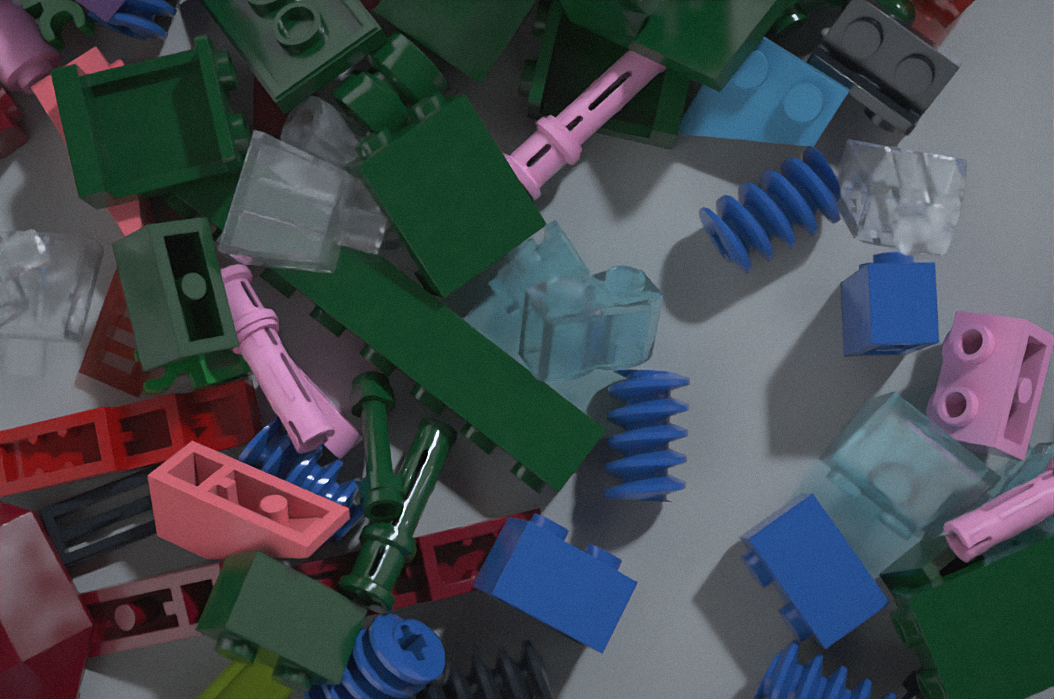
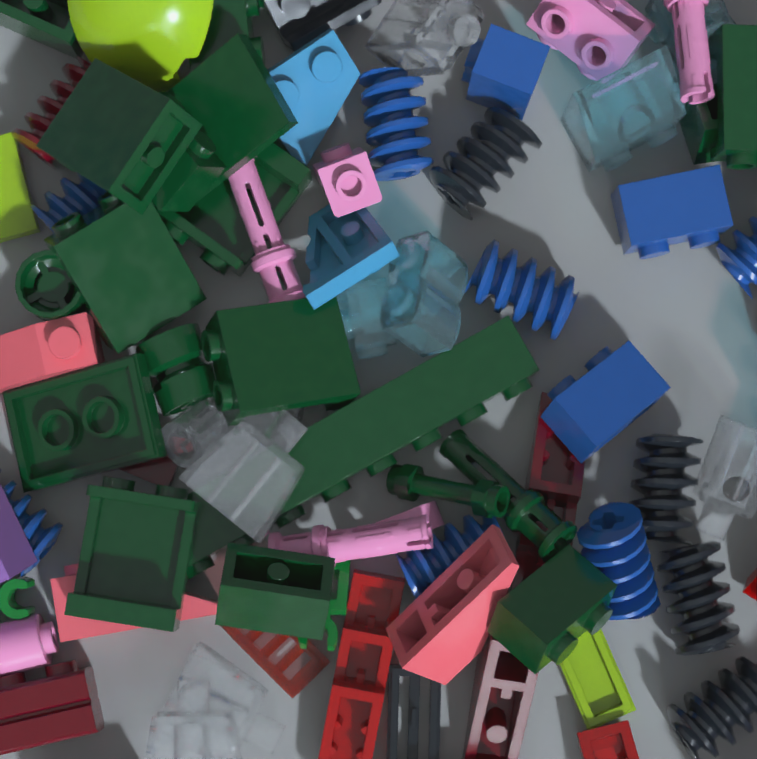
camera: 70 degrees left, 0 degrees up
none -> dark azure wing [303,204,400,310]
none -> bright pink bracket [312,142,382,217]
none -> black piece [429,107,542,220]

